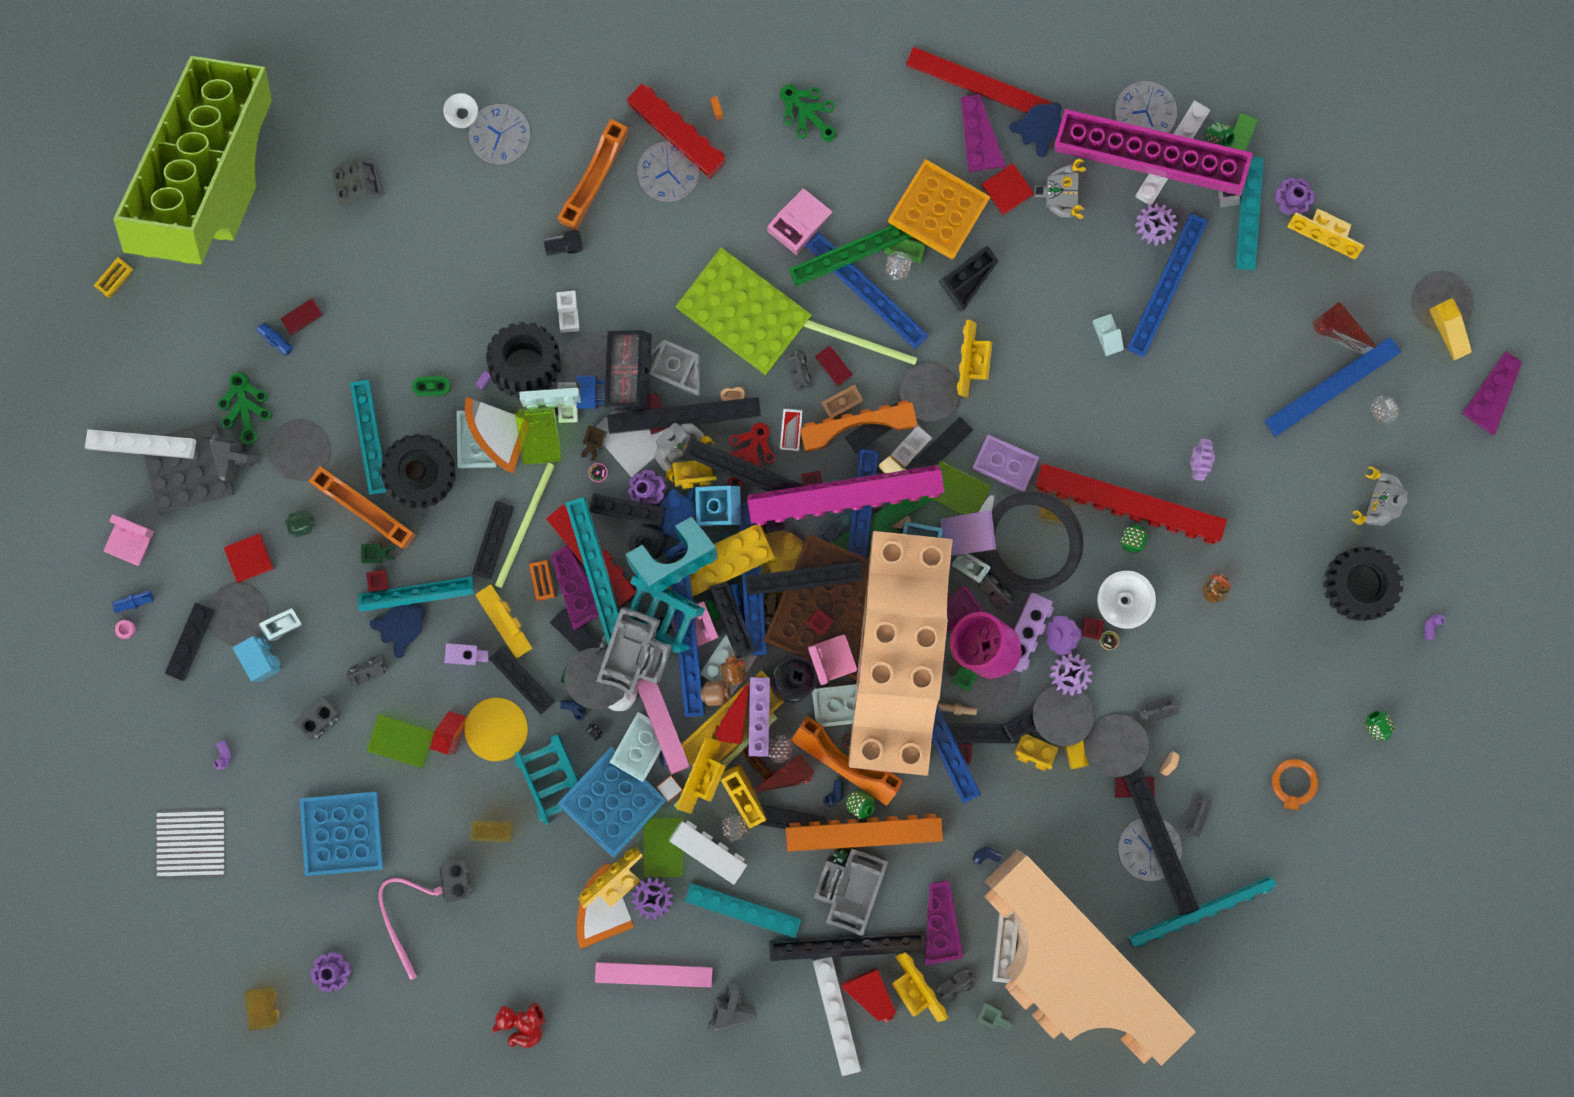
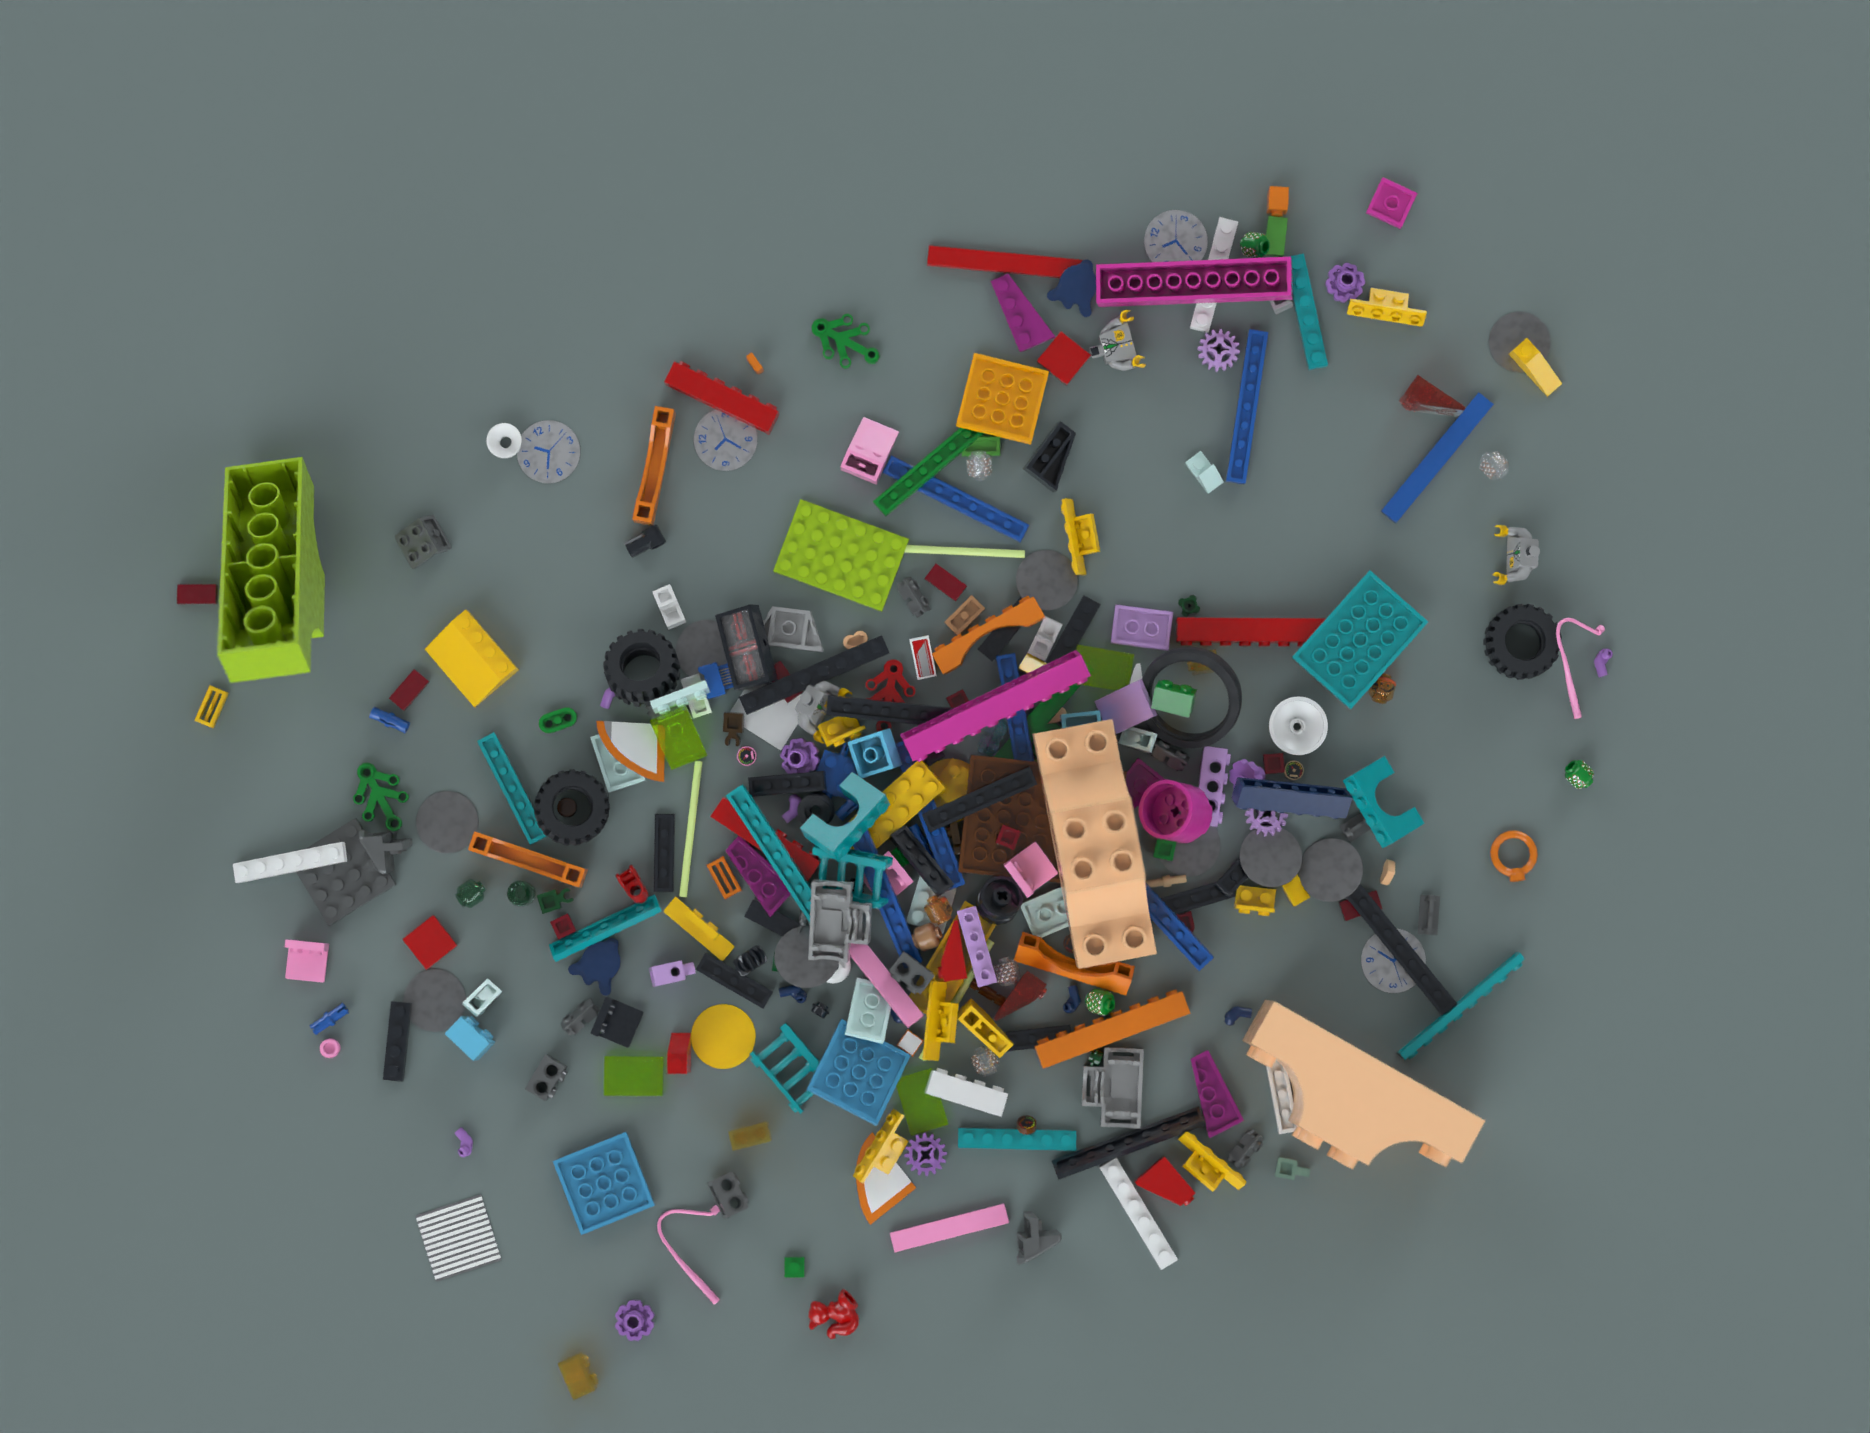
camera: 15 degrees left, 0 degrees up
green head [1120,524,1148,554] -> none
lavender gear [1190,438,1215,481] -> none
magenta wing [1461,351,1522,436] -> none
none -> dark red tile [177,584,217,604]
none -> yellow slope [425,609,519,708]
none -> clear green wheel [507,881,536,907]
none -> black bracket [590,997,644,1048]
none -> red piece [615,864,648,904]
none -> black gear [733,945,768,976]
none -> medium lavender arm [782,794,801,823]
none -> green plate [785,1257,805,1278]
none -> dark grey brick [889,951,935,994]
none -> tile [1017,1115,1037,1134]
none -> brick [1151,680,1197,718]
none -> dark green plate [1178,595,1200,617]
none -> dark blue brick [1231,777,1353,819]
none -> orange brick [1267,186,1289,217]
none -> teal plate [1291,570,1428,709]
none -> teal arch [1342,756,1425,848]
none -> dark pink plate [1366,177,1418,229]
none -> bright pink piece [1556,618,1605,719]

